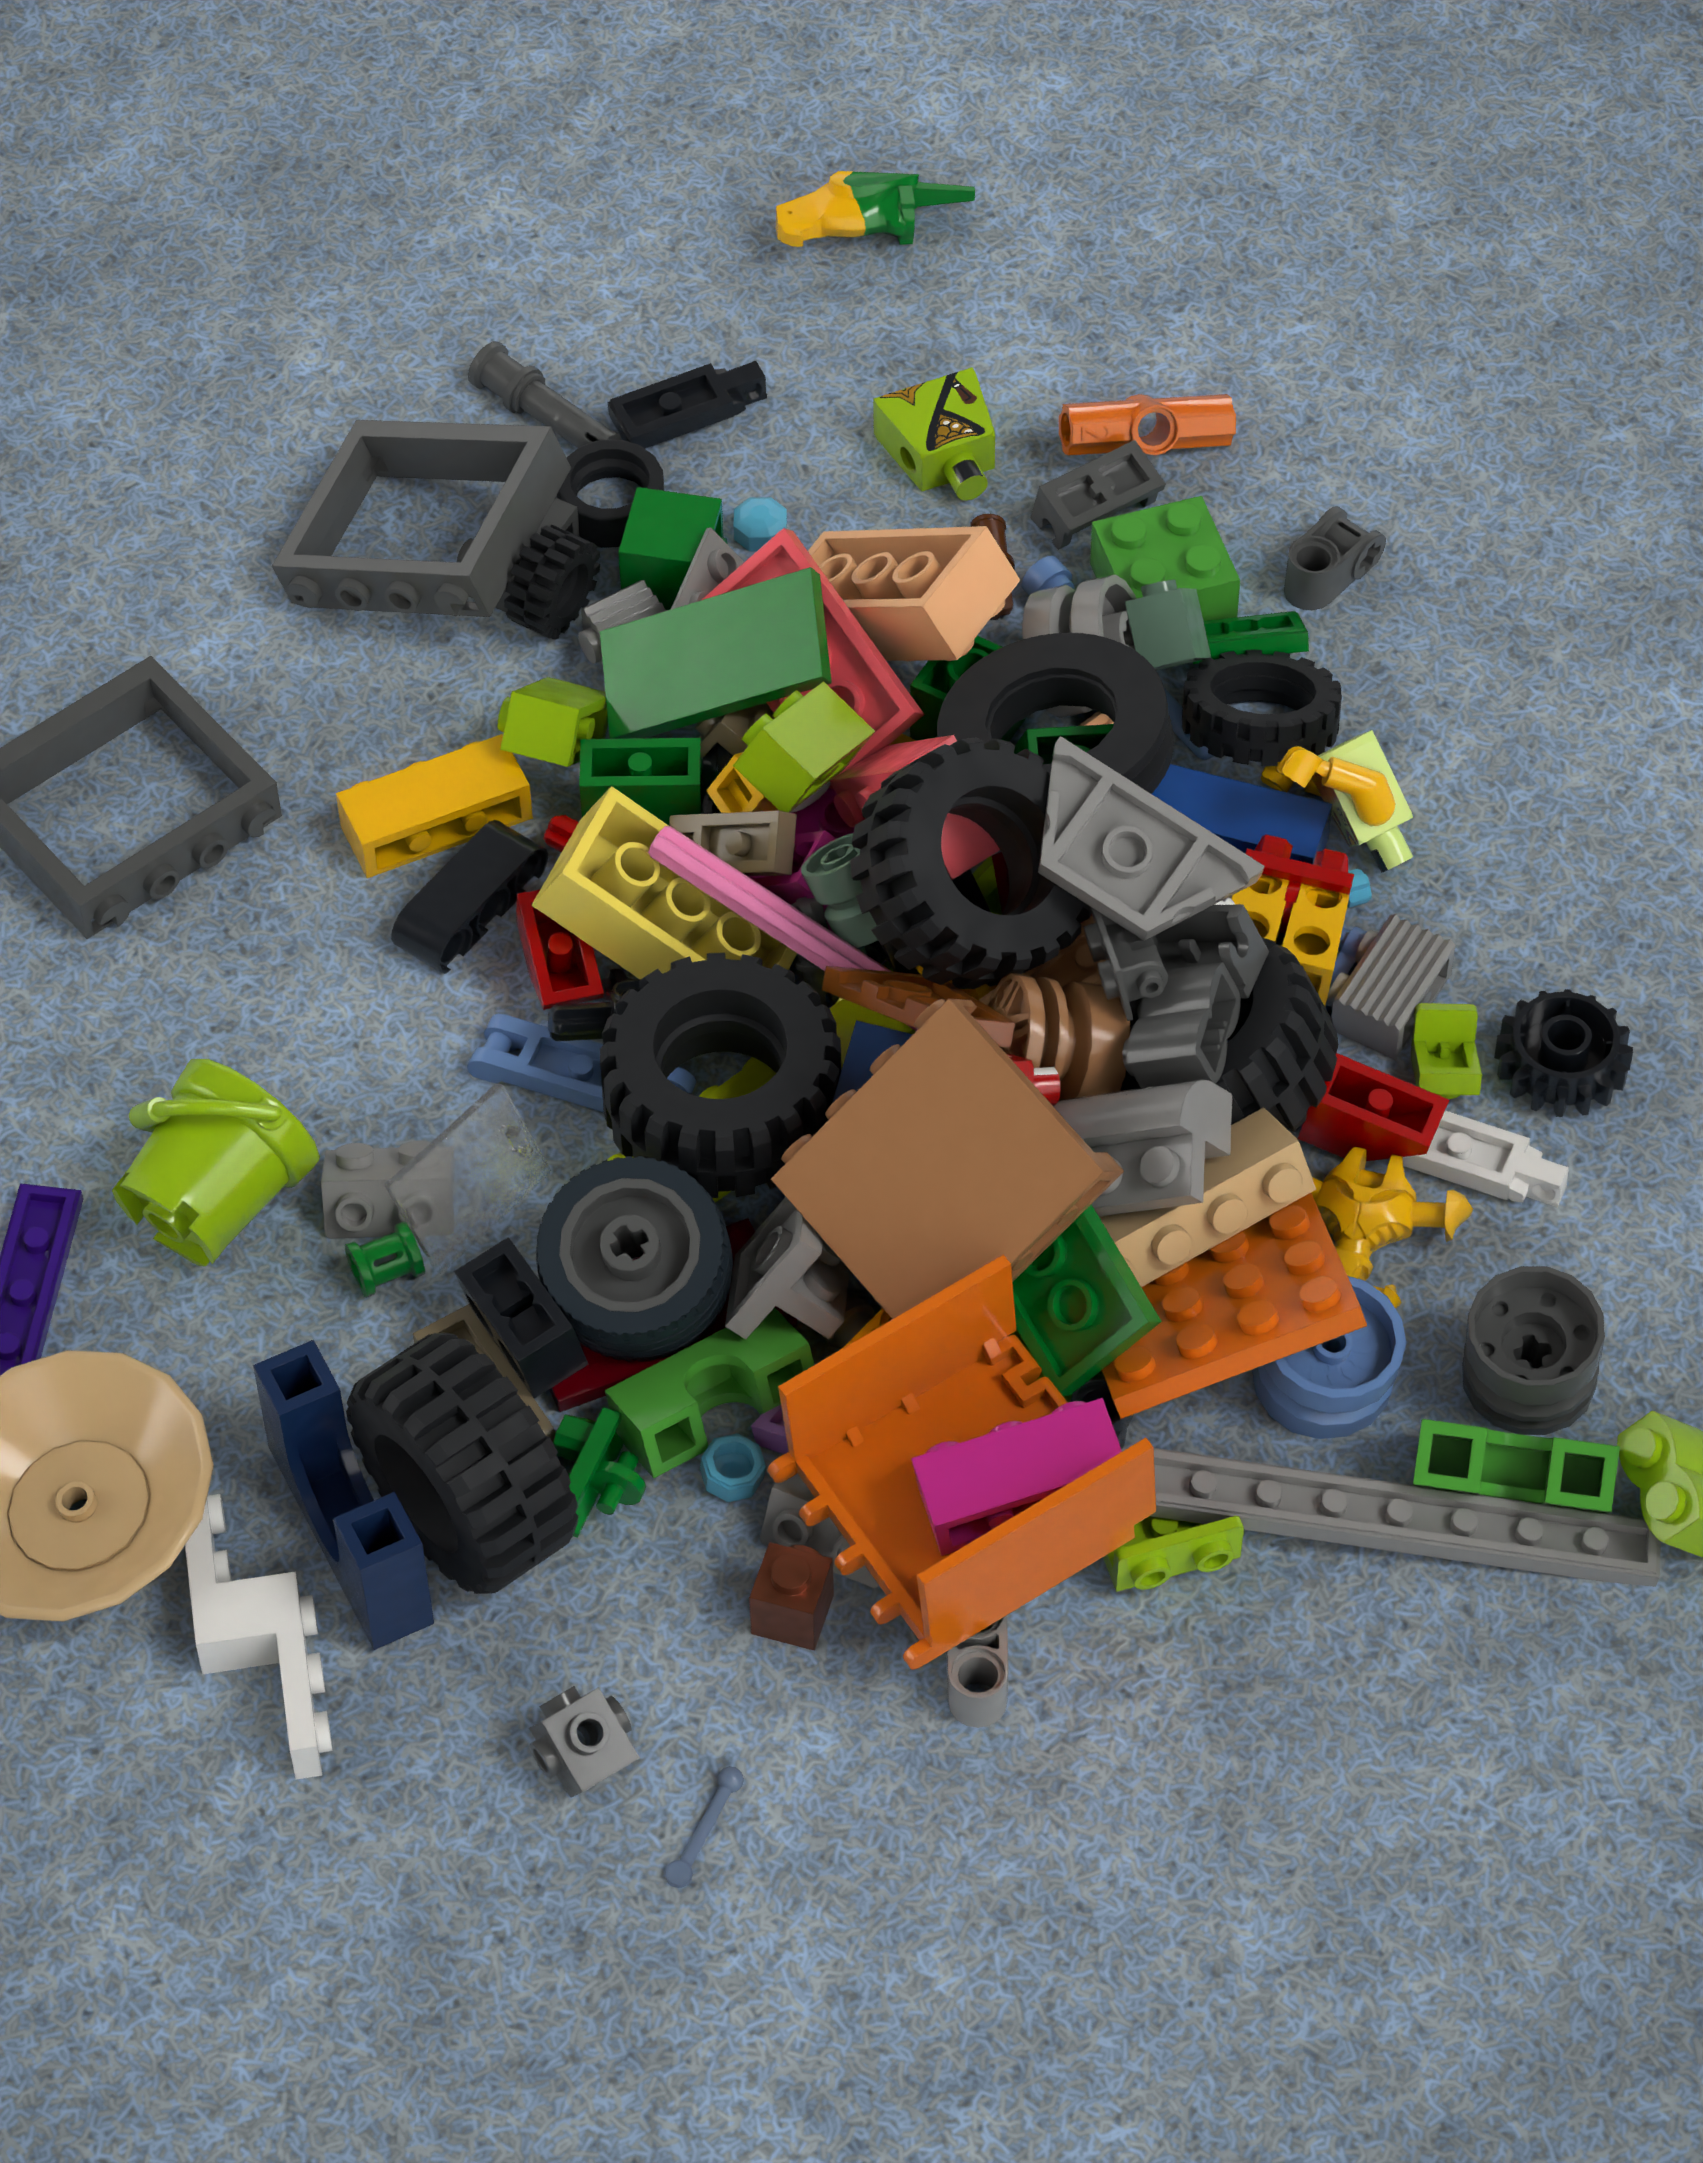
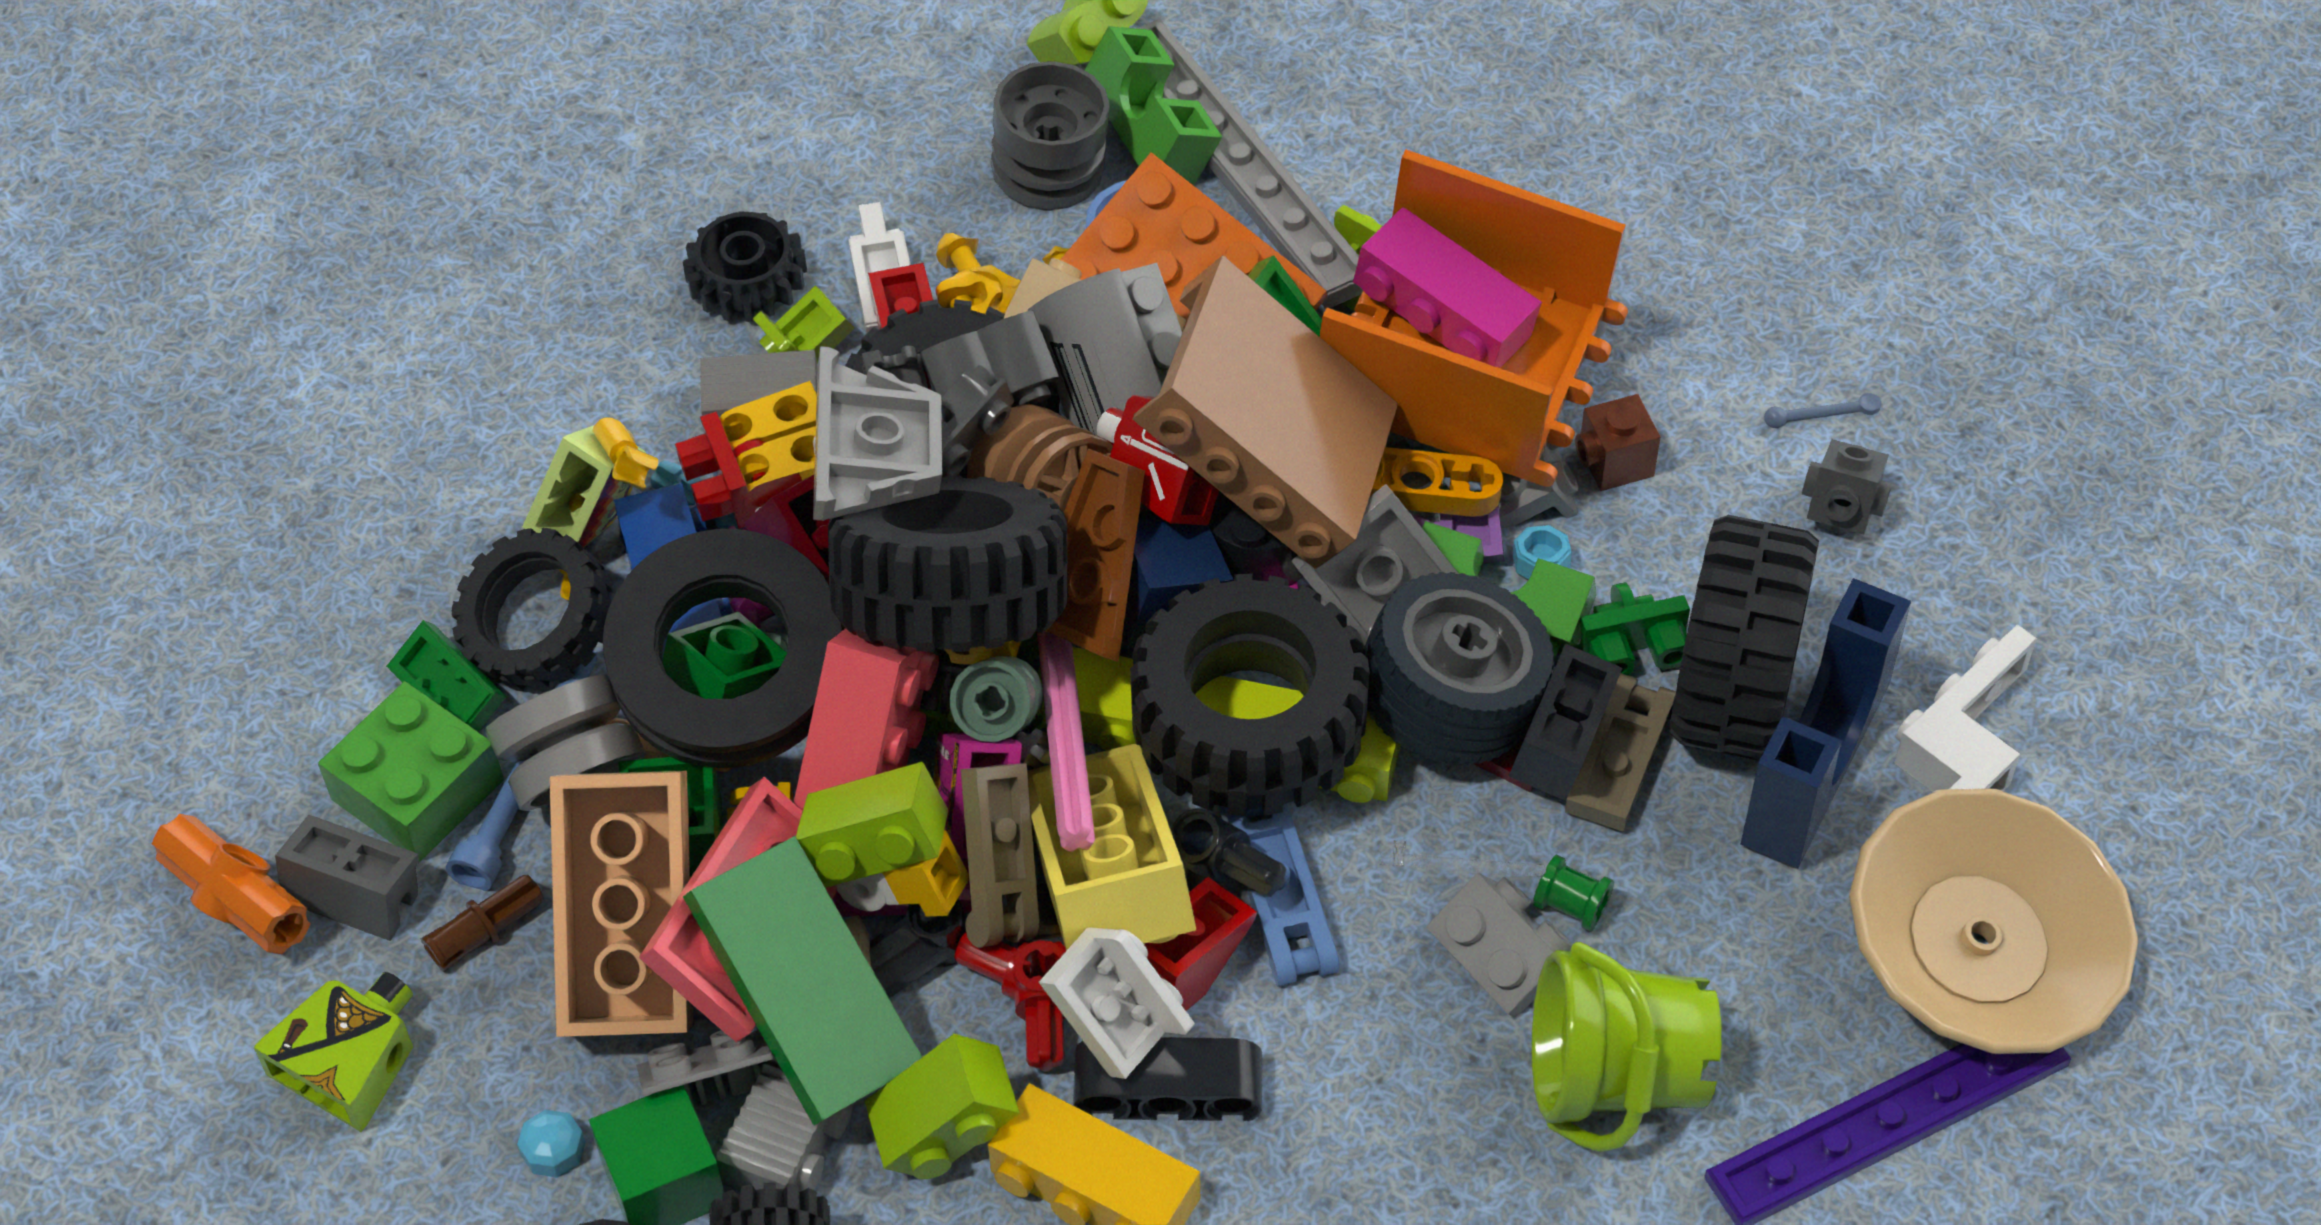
camera: 125 degrees left, 0 degrees up
green brick [579,738,703,825] -> none
sand green brick [1125,579,1211,671] -> none
dark grey piece [1284,506,1386,610] -> none
none -> white bracket [1039,927,1194,1079]

